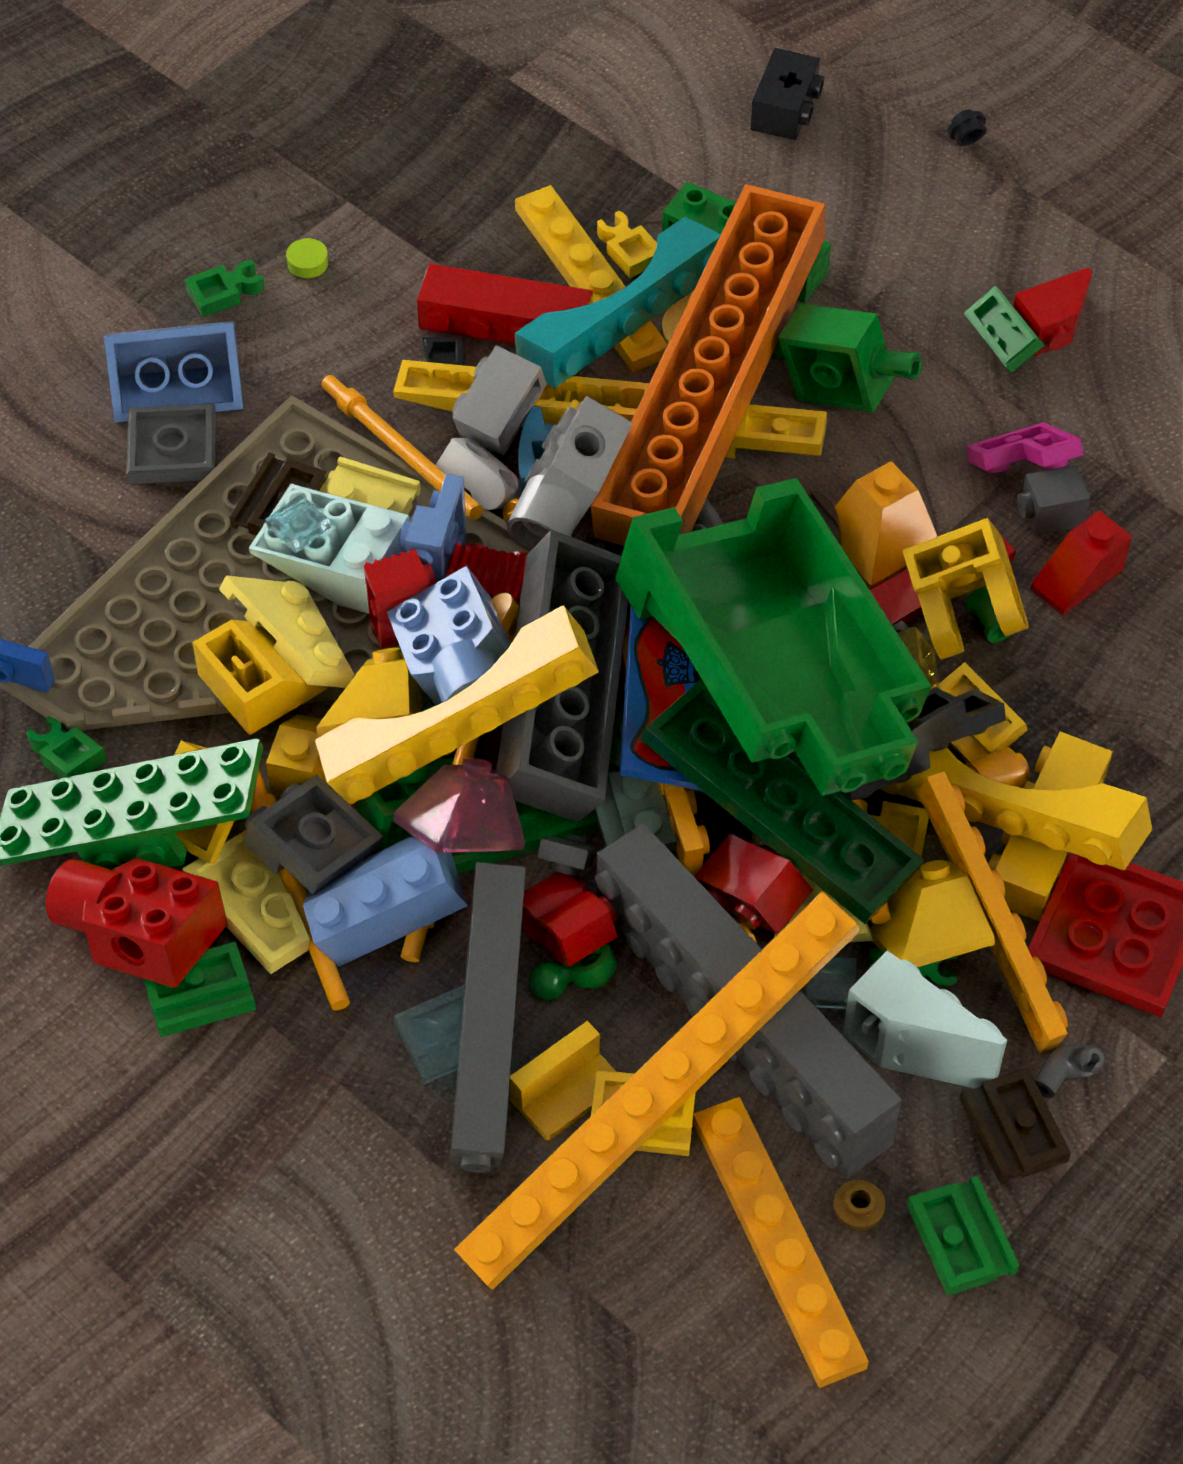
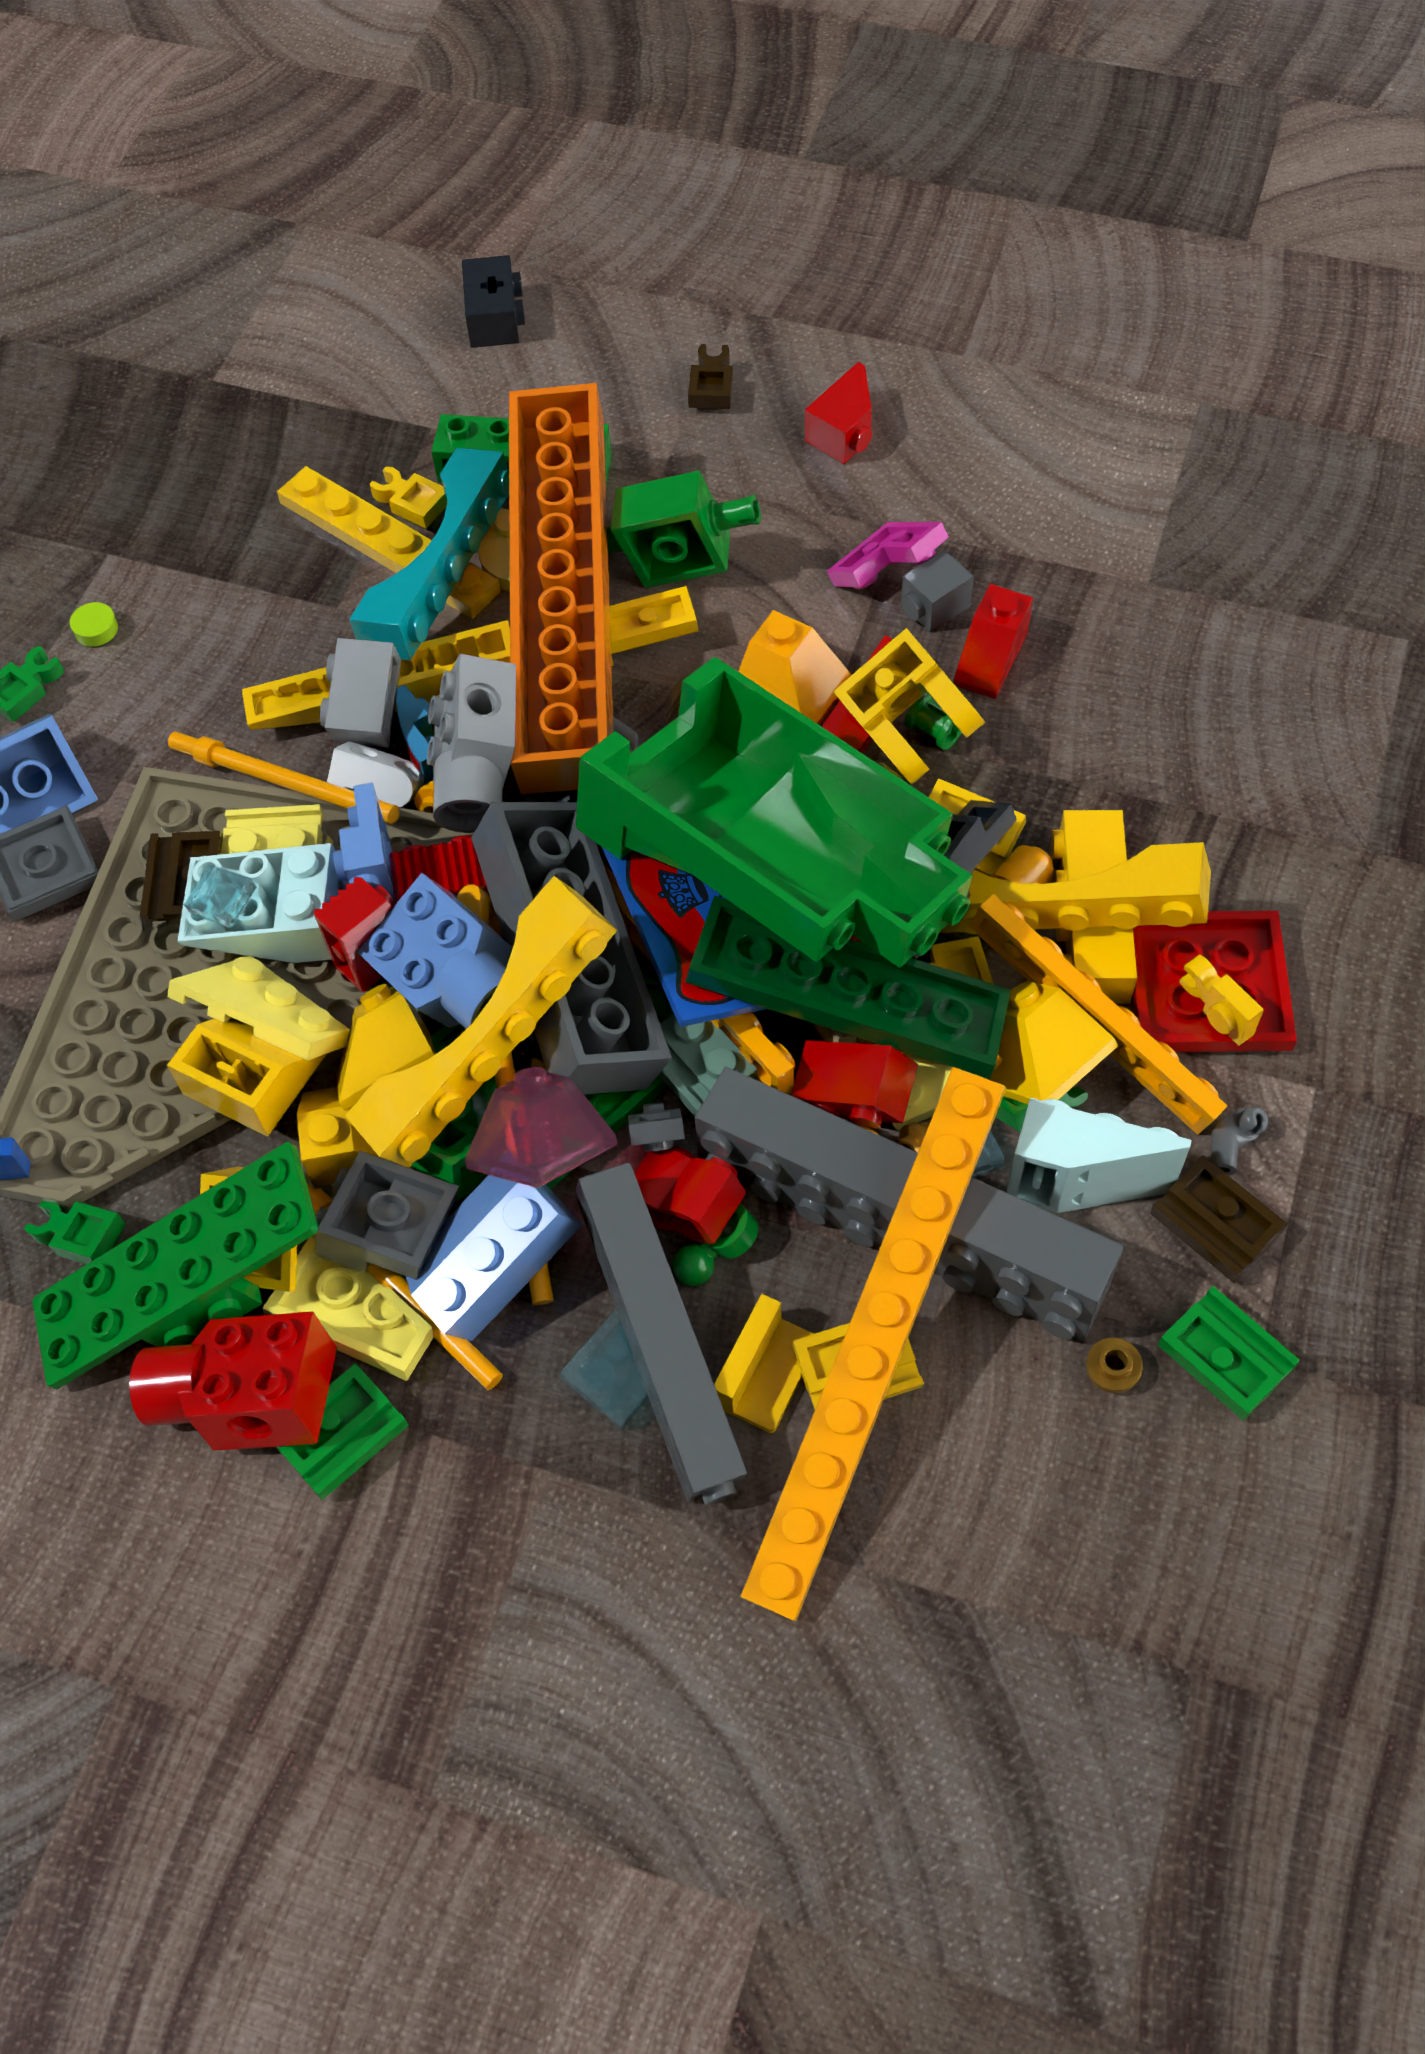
camera: 20 degrees left, 5 degrees up
red brick [417,263,593,345] -> none
black tile [422,336,465,366] -> none
light orange plate [693,1097,869,1388] -> none
black plate [947,109,987,146] -> none
green plate [964,285,1044,373] -> none
none -> dark brown plate [688,344,733,409]
none -> yellow plate [1179,955,1264,1046]

